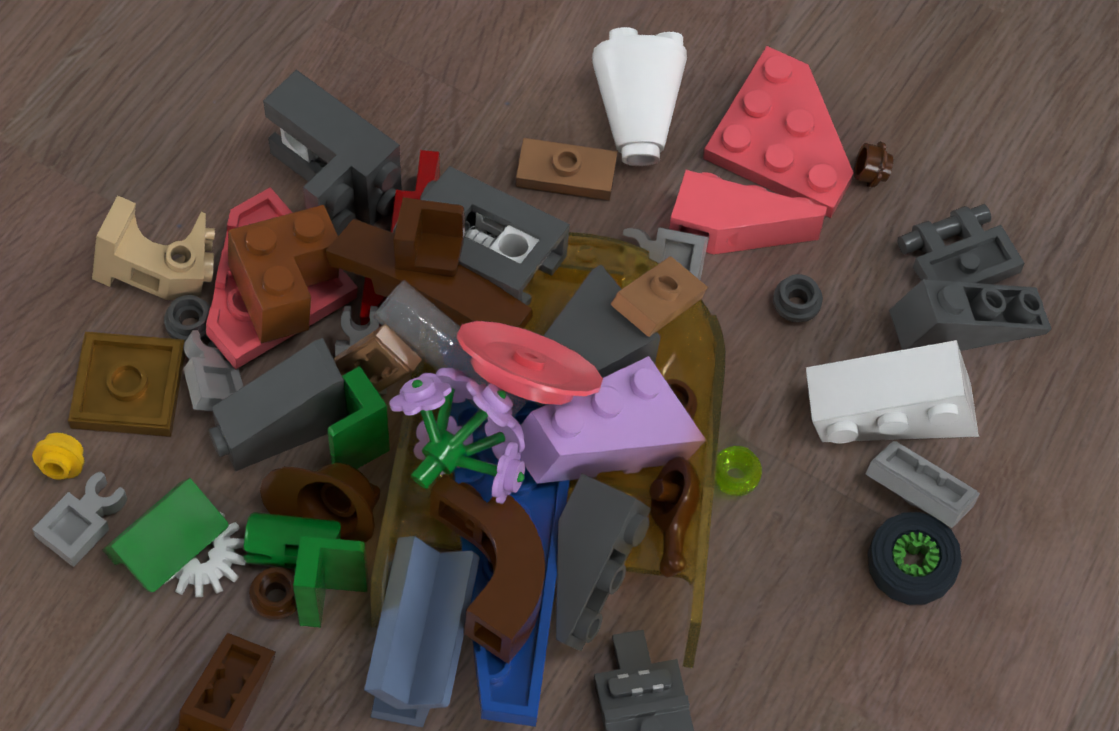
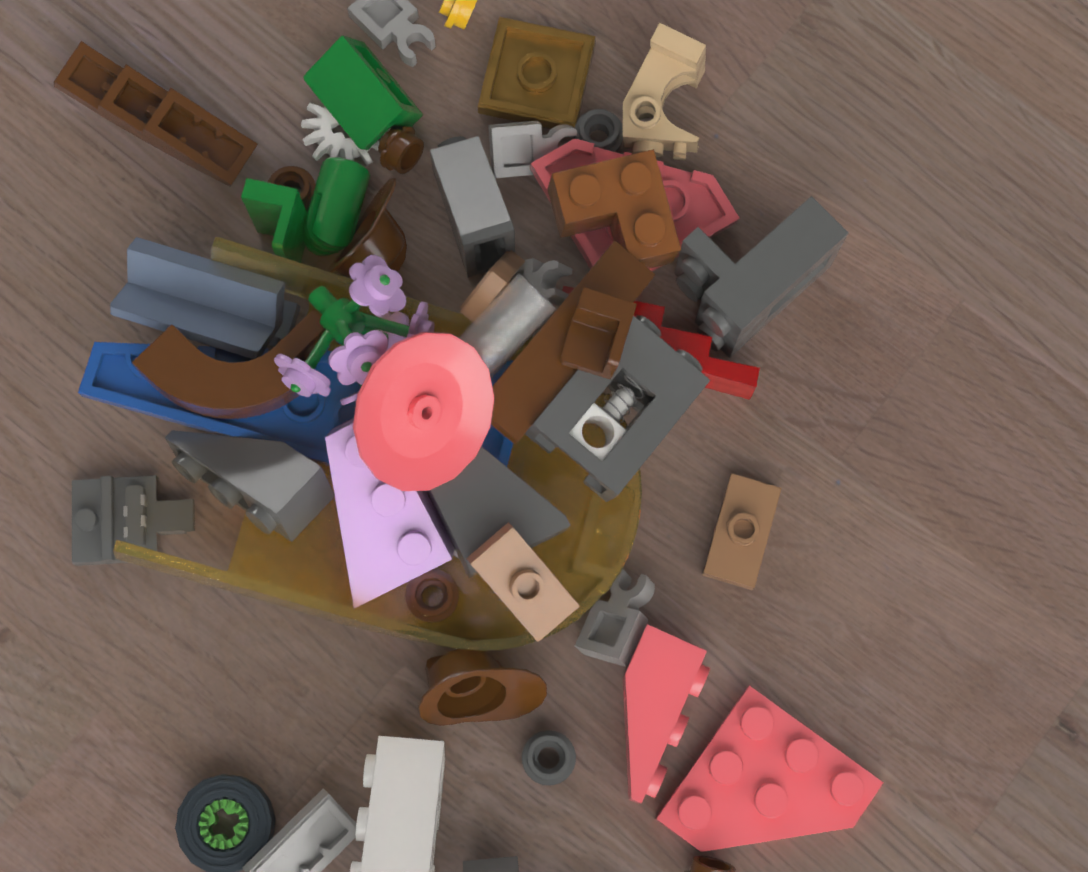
camera: 100 degrees right, 15 degrees up
green panel [327,366,390,469] -> none
white cone [592,27,687,166] -> none
reddish brown piece [650,457,701,578] -> none
clear neon green plate [711,446,762,496] -> none
none -> reddish brown plate [378,125,424,174]
none -> reddish brown piece [418,646,547,726]

